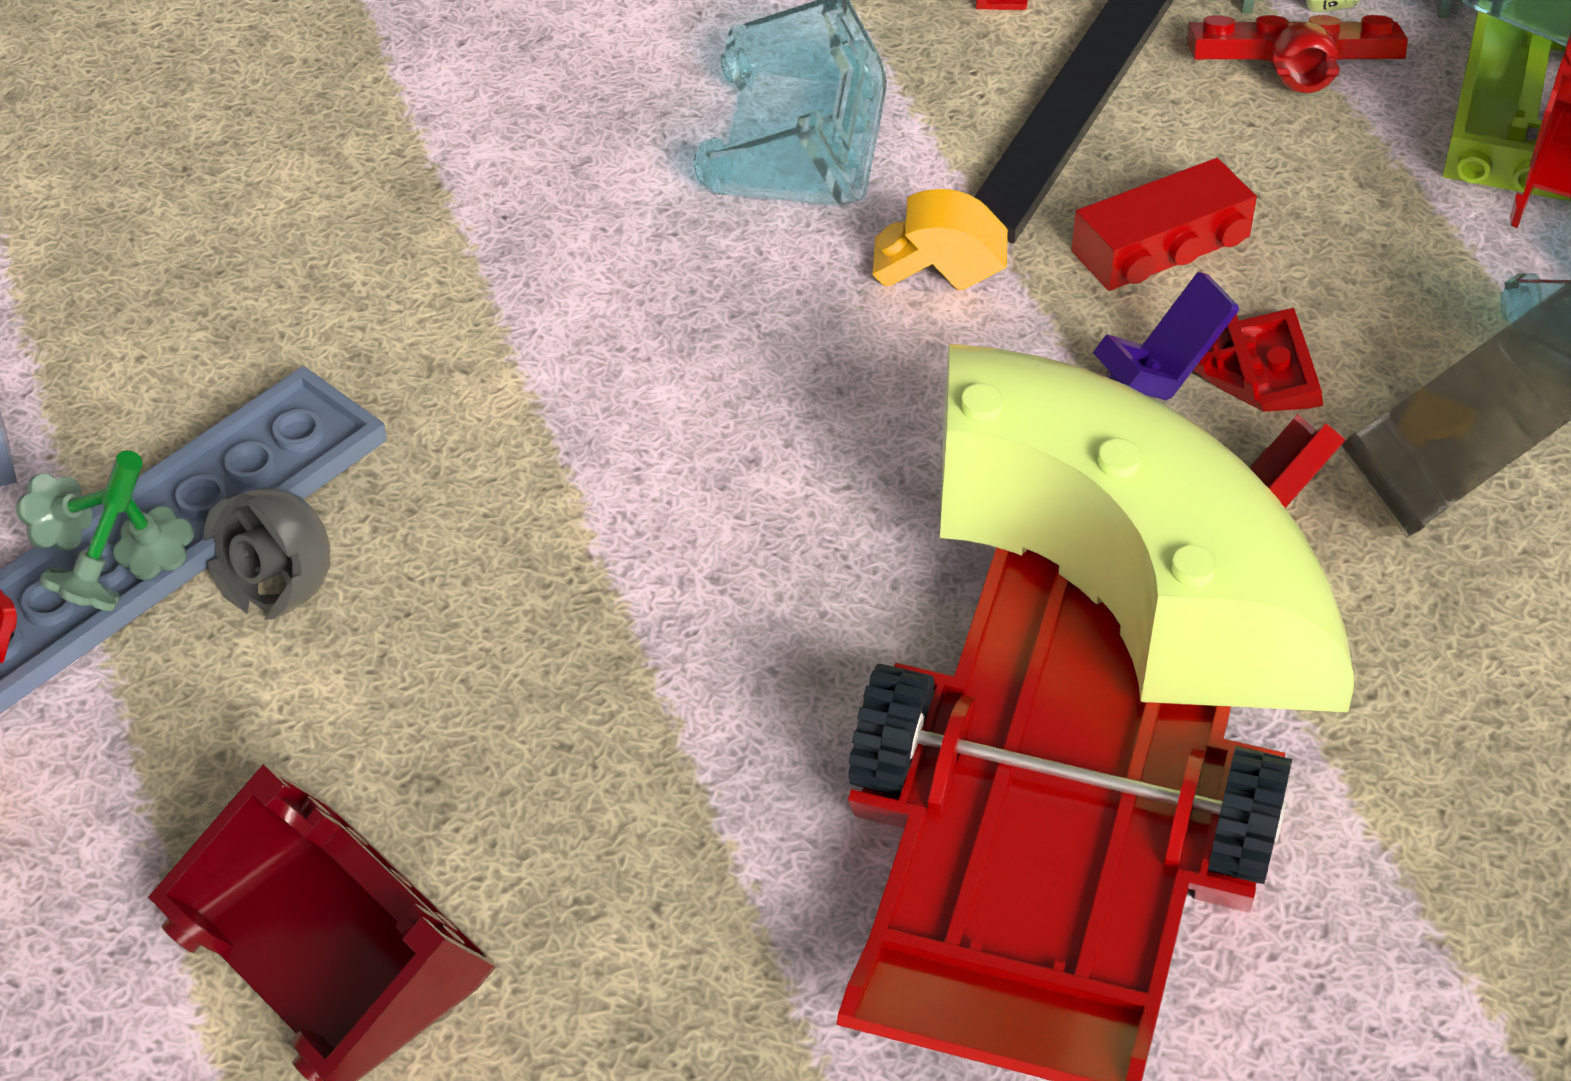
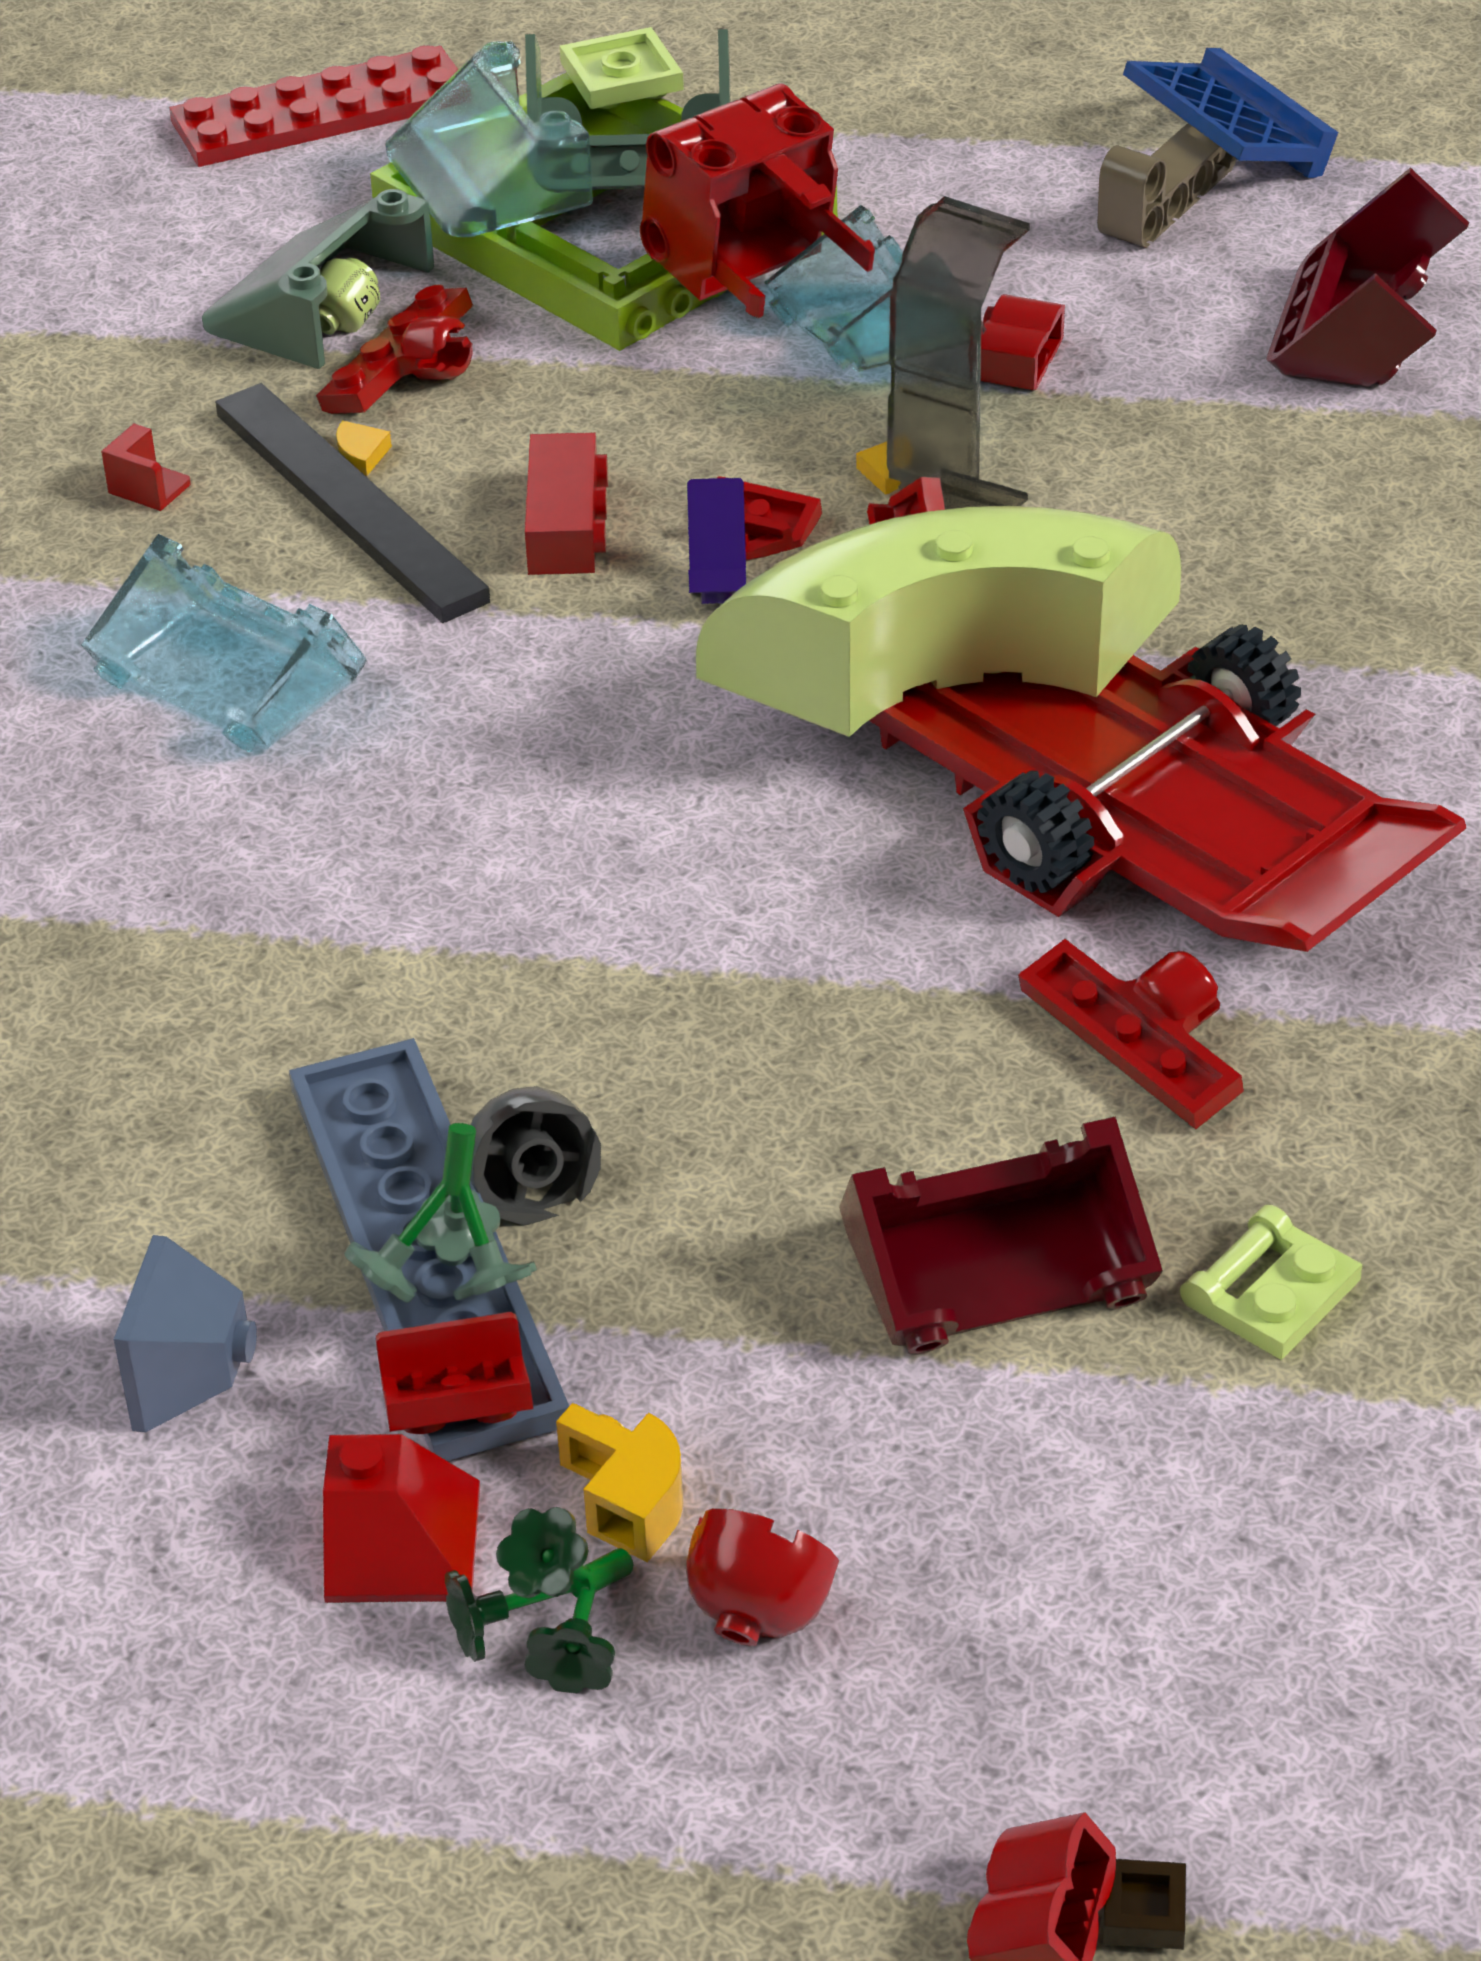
camera: 60 degrees left, 5 degrees down
yellow brick [872,189,1008,290] -> none
none -> yellow tile [336,420,392,476]
none -> red plate [1018,939,1244,1130]

